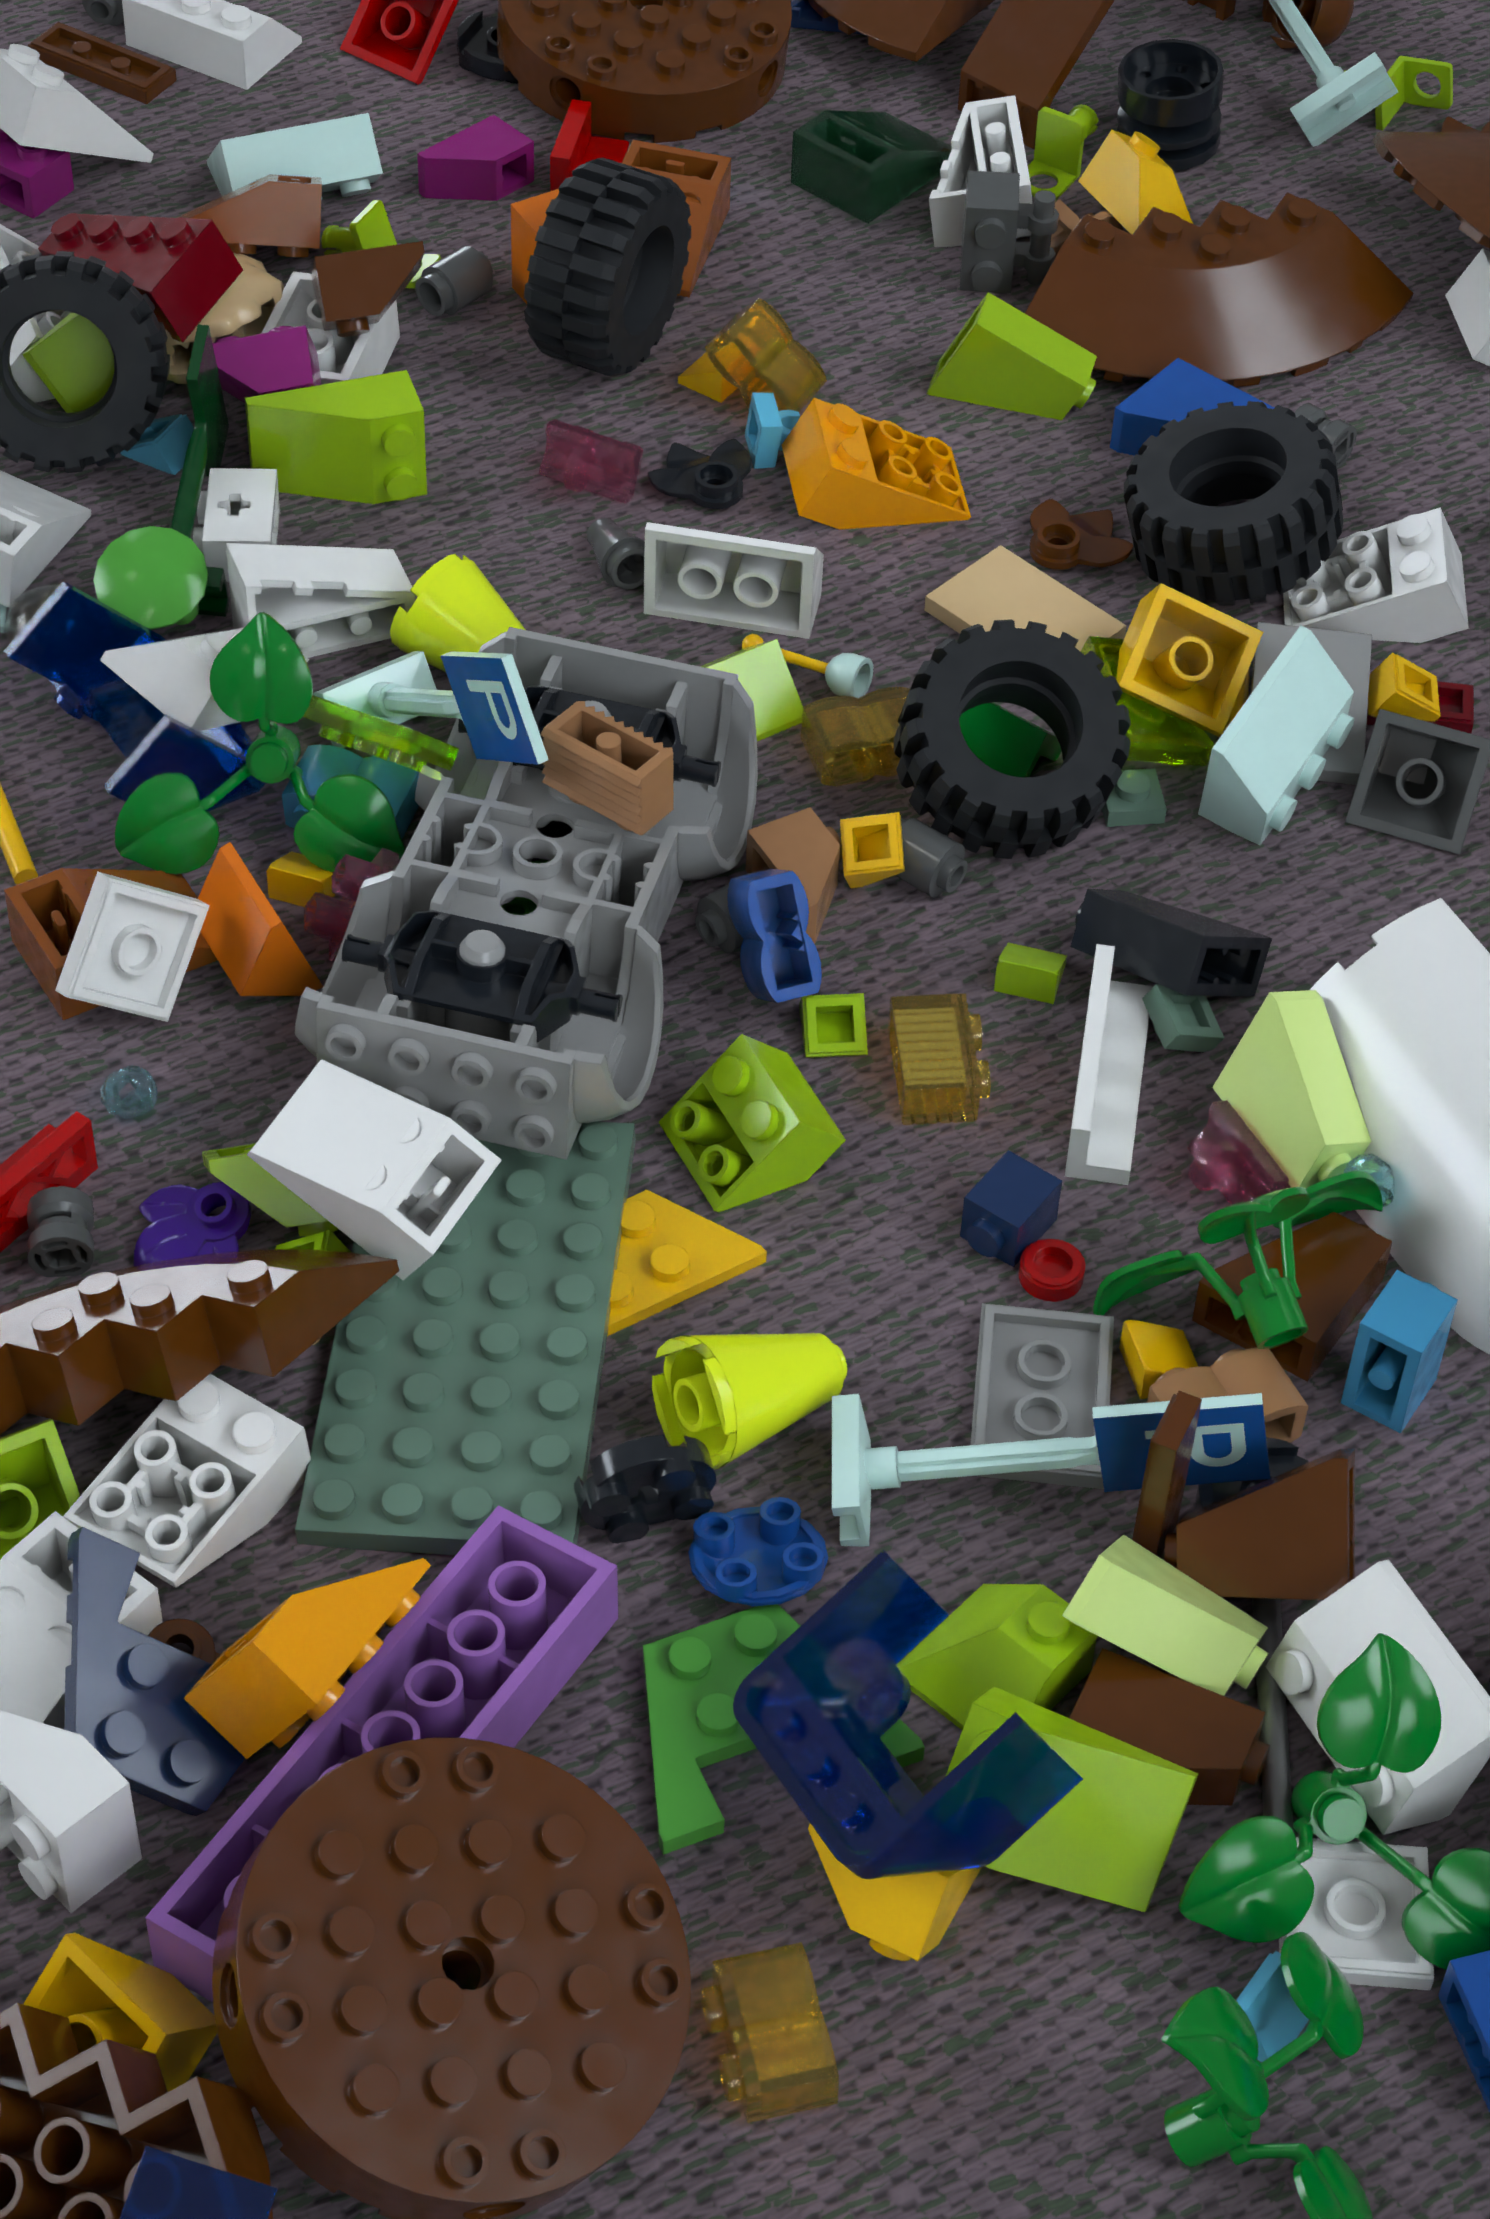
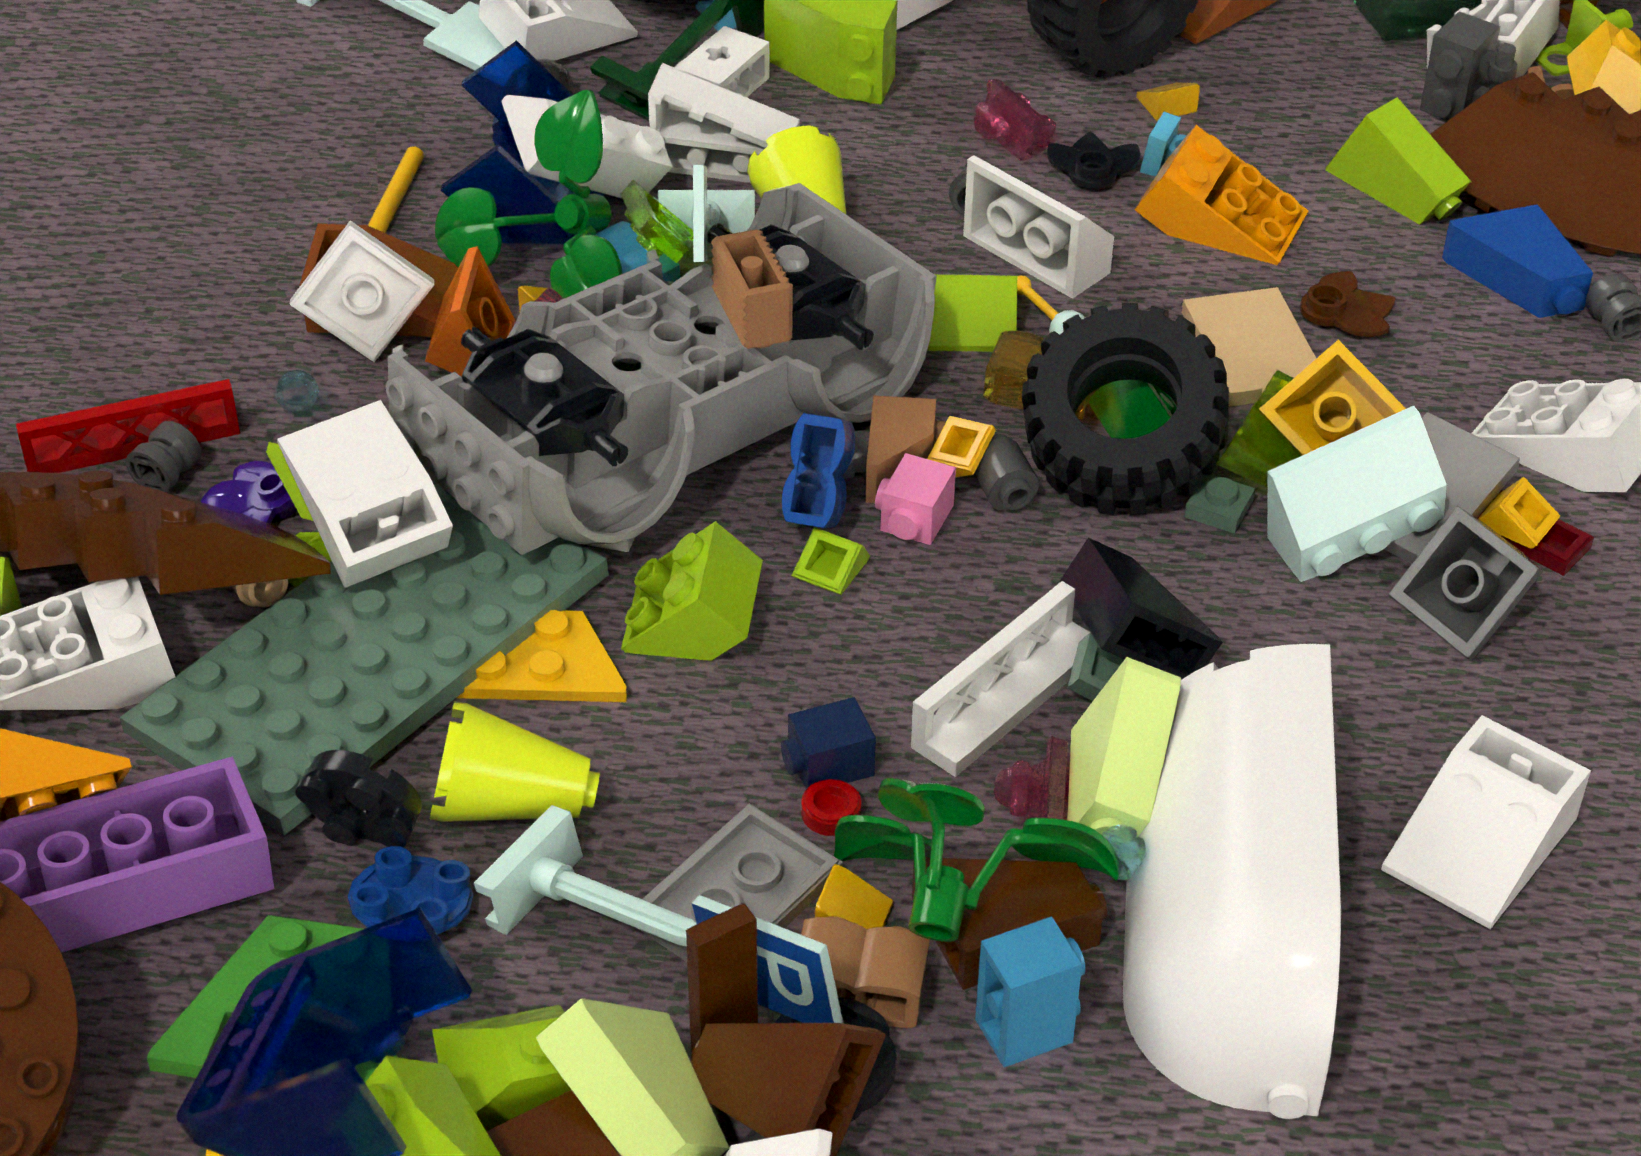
camera: 35 degrees right, 5 degrees down
bright green dish [93,526,209,630] -> none
clear yellow brick [705,298,827,412] -> none
clear yellow brick [888,993,991,1125] -> none
lime slope [994,942,1067,1004] -> none
black tyre [1124,401,1344,606] -> none
none -> bright pink brick [875,453,956,545]

